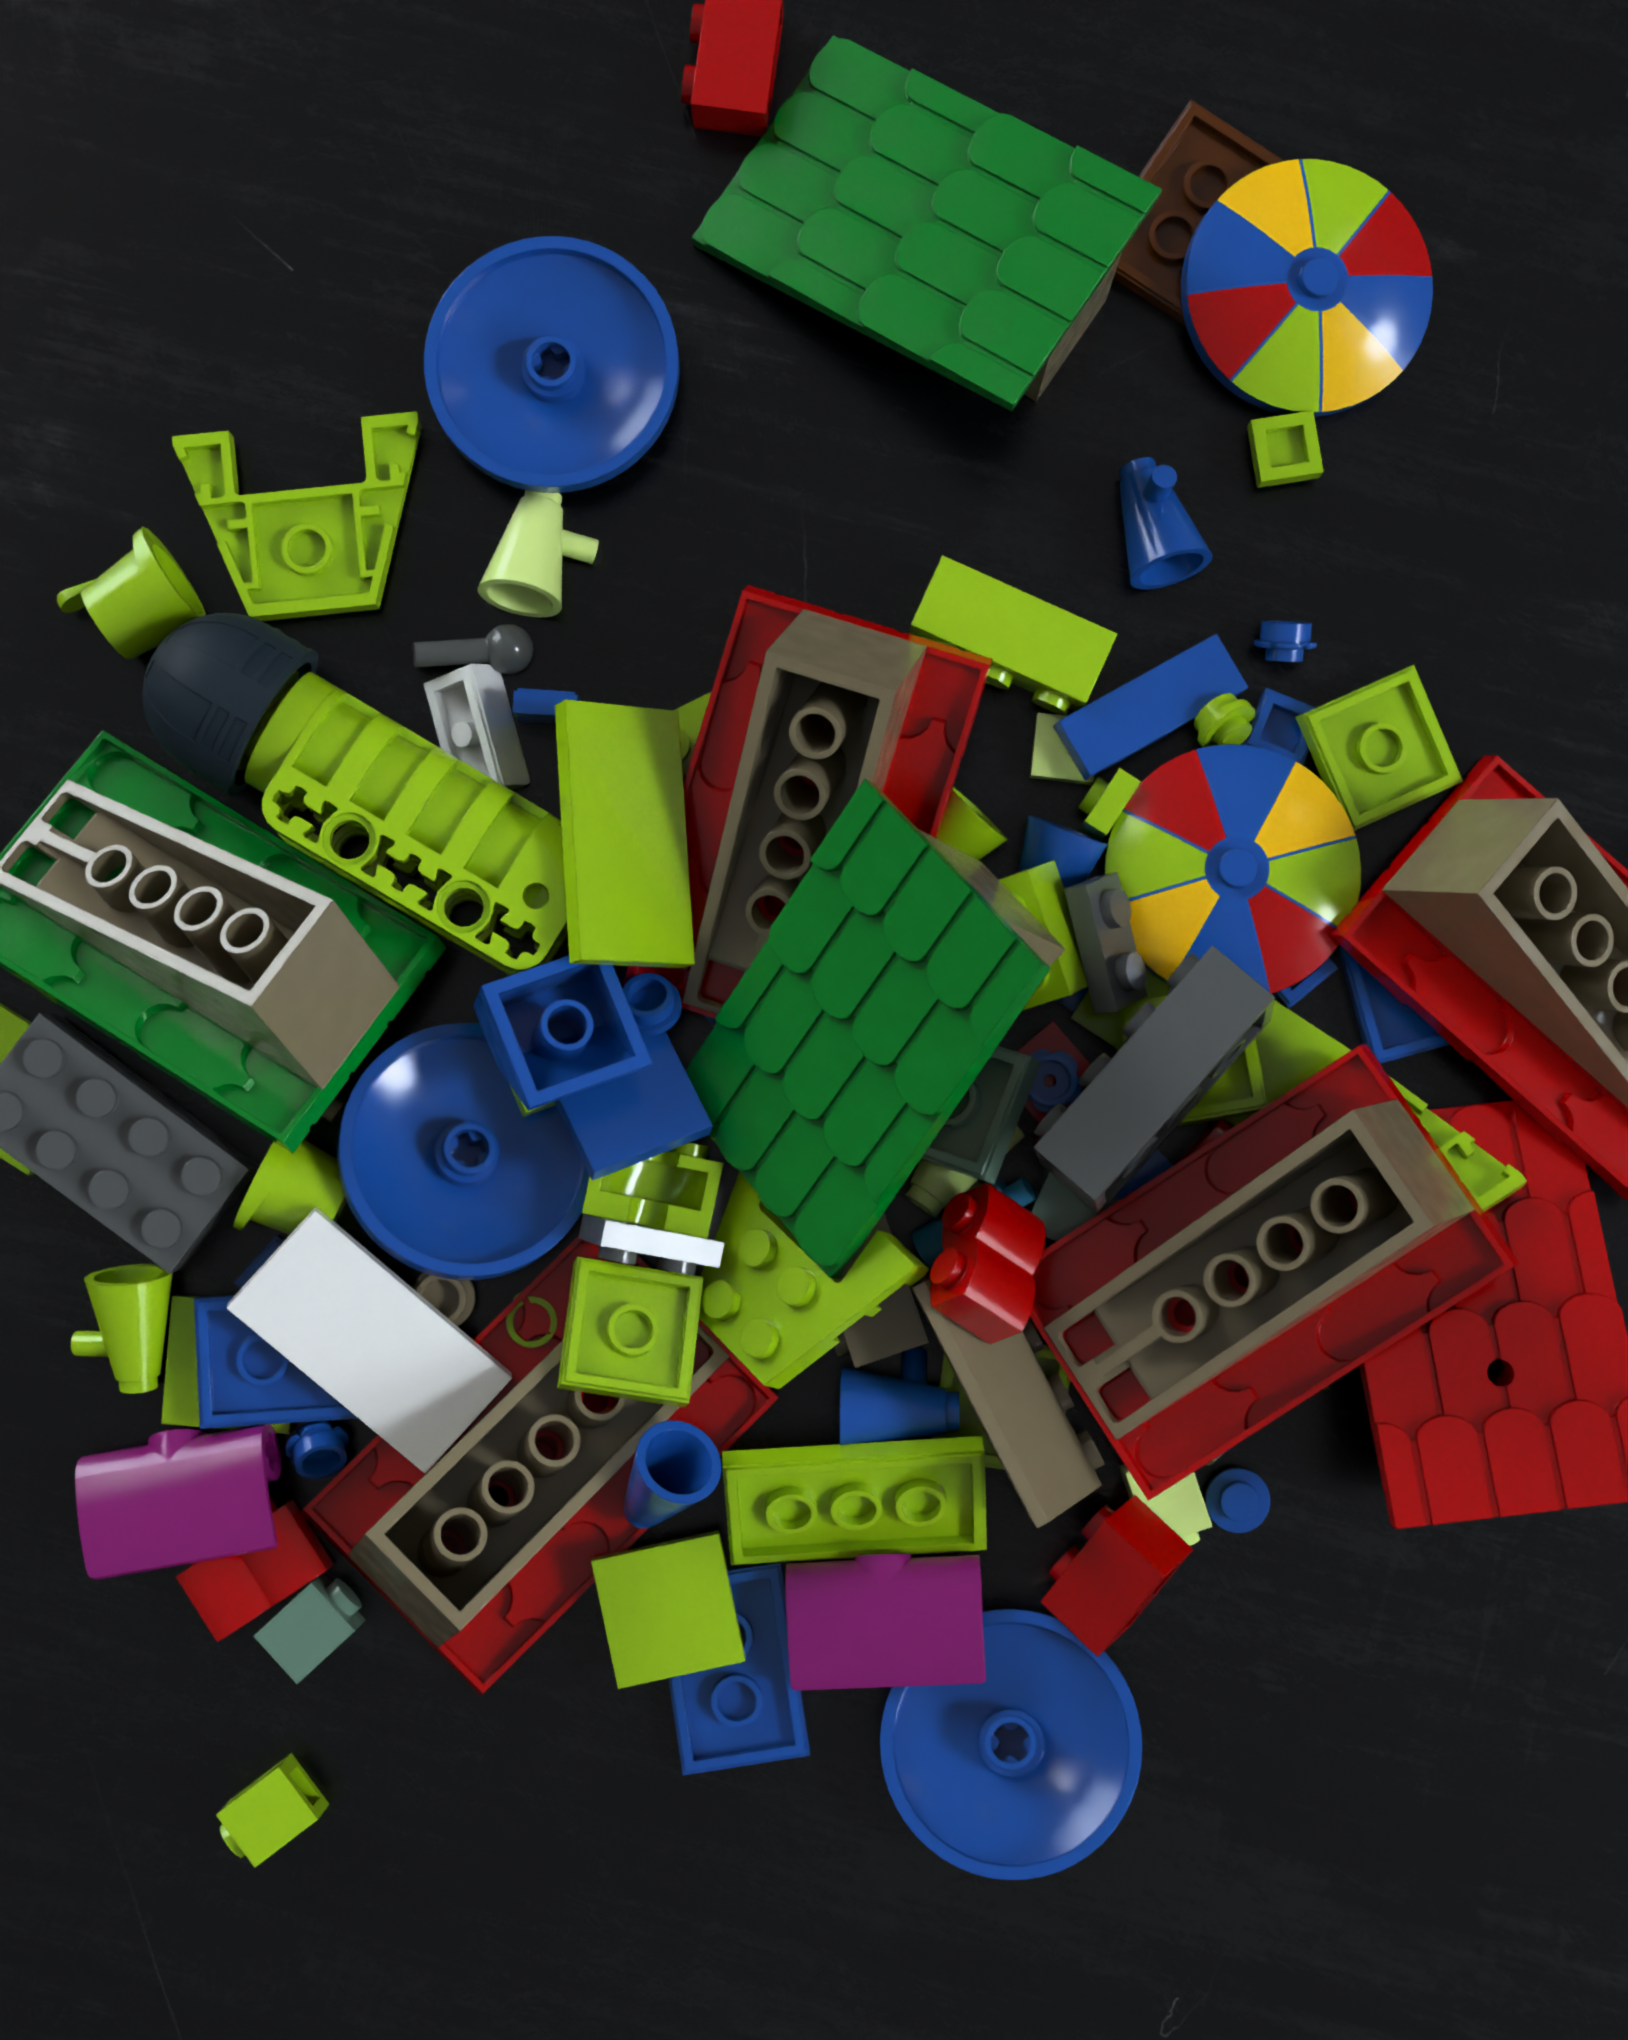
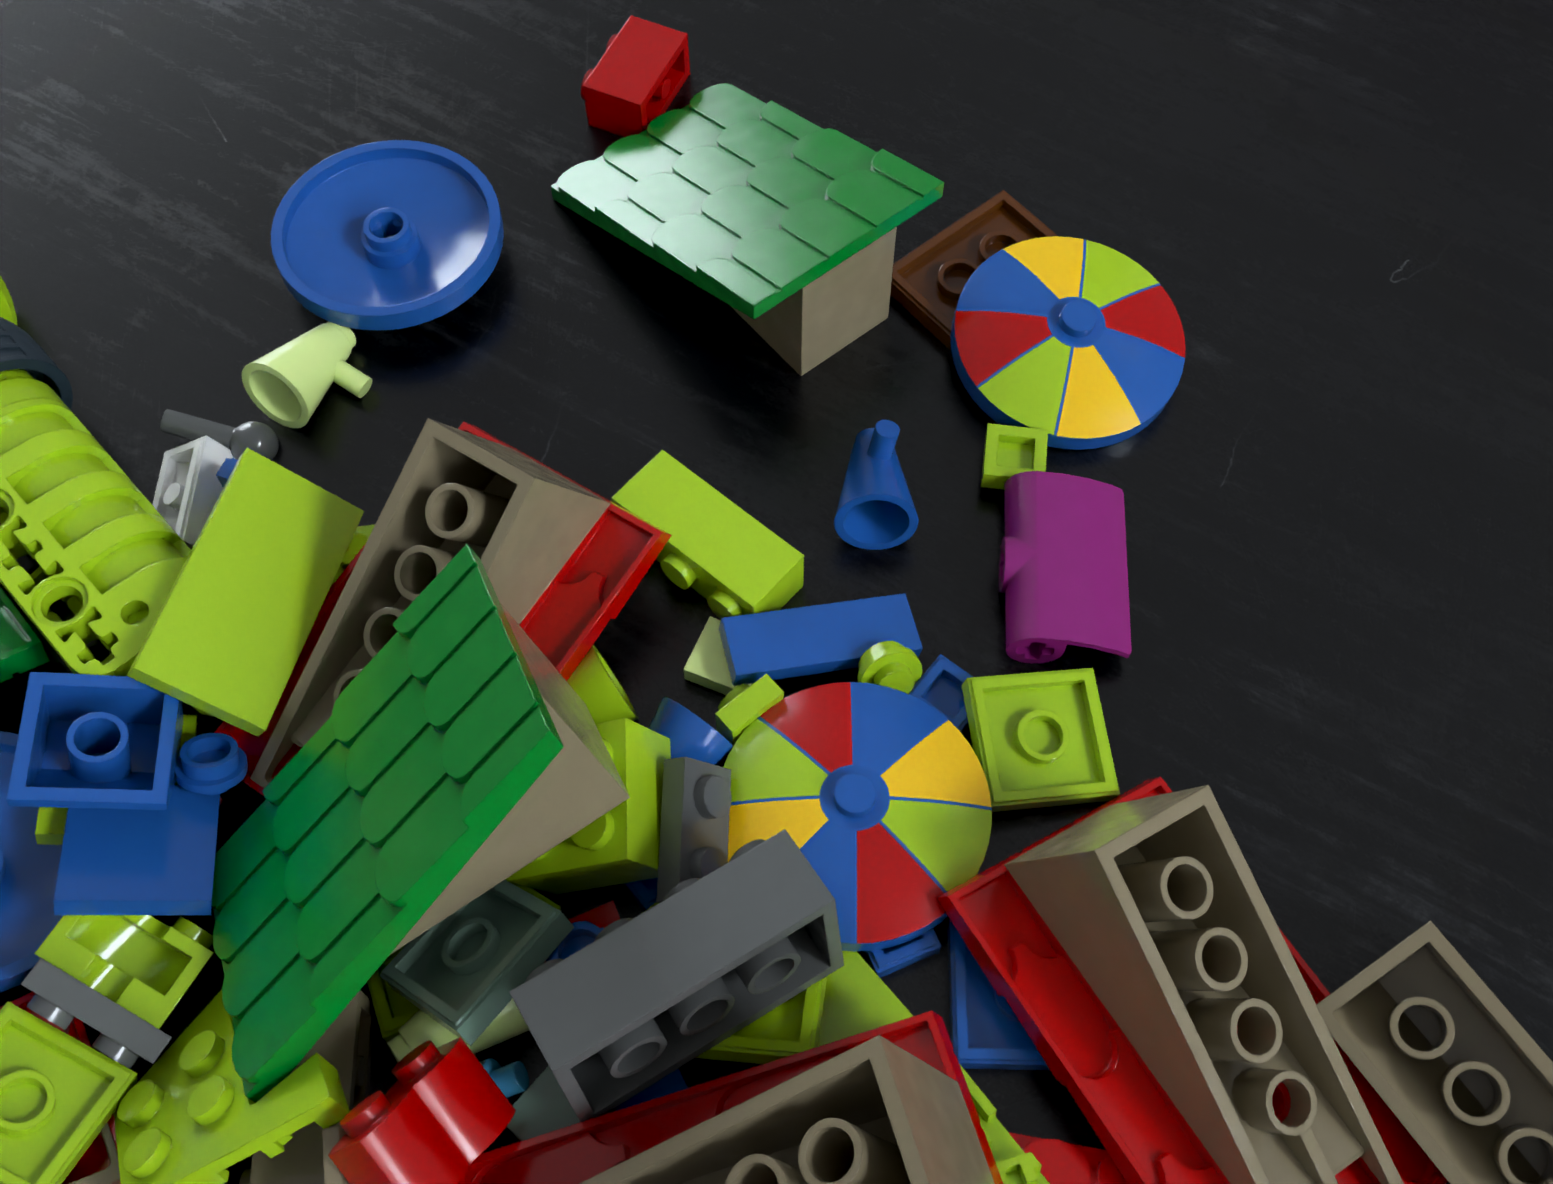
camera: 15 degrees right, 25 degrees down
lime wing [172,411,422,621] -> none
blue plate [1254,620,1317,662] -> none
none -> magenta panel [998,471,1132,663]

